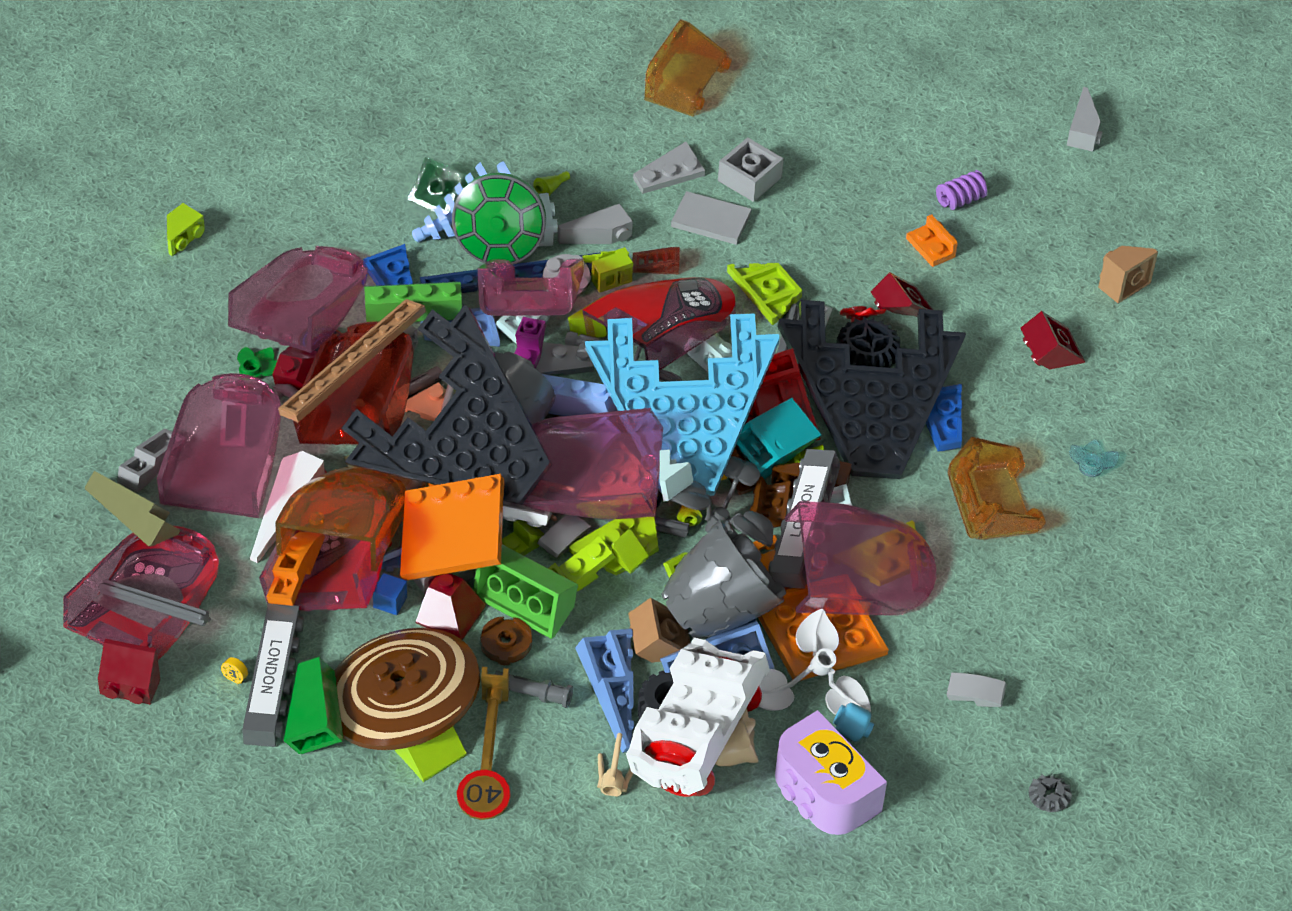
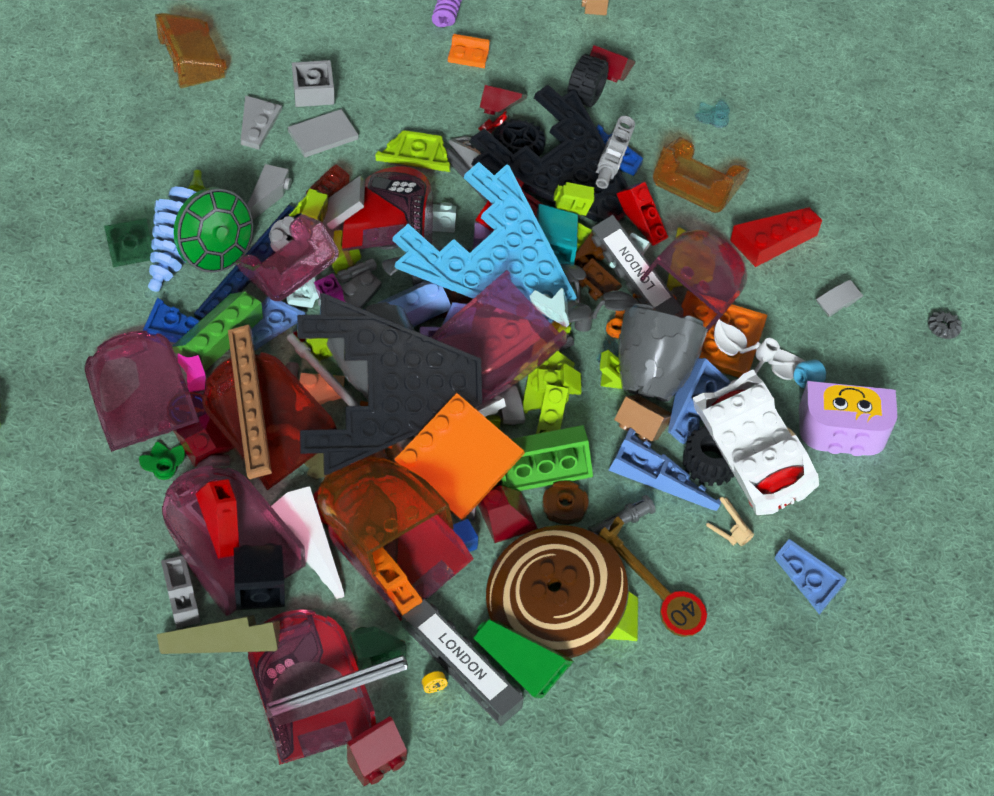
camera: 50 degrees left, 5 degrees up
none -> dark pink slope [177,353,206,393]
none -> red slope [195,479,239,559]
none -> black slope [234,543,285,610]
none -> light grey tile [327,176,365,229]
none -> clear green slope [350,626,406,672]
none -> lime piece [554,182,594,216]
none -> black tyre [567,54,608,108]
none -> light grey piece [596,116,635,189]
none -> red slope [616,182,669,246]
none -> red wedge [730,207,822,267]
none -> medium blue wing [775,539,847,615]

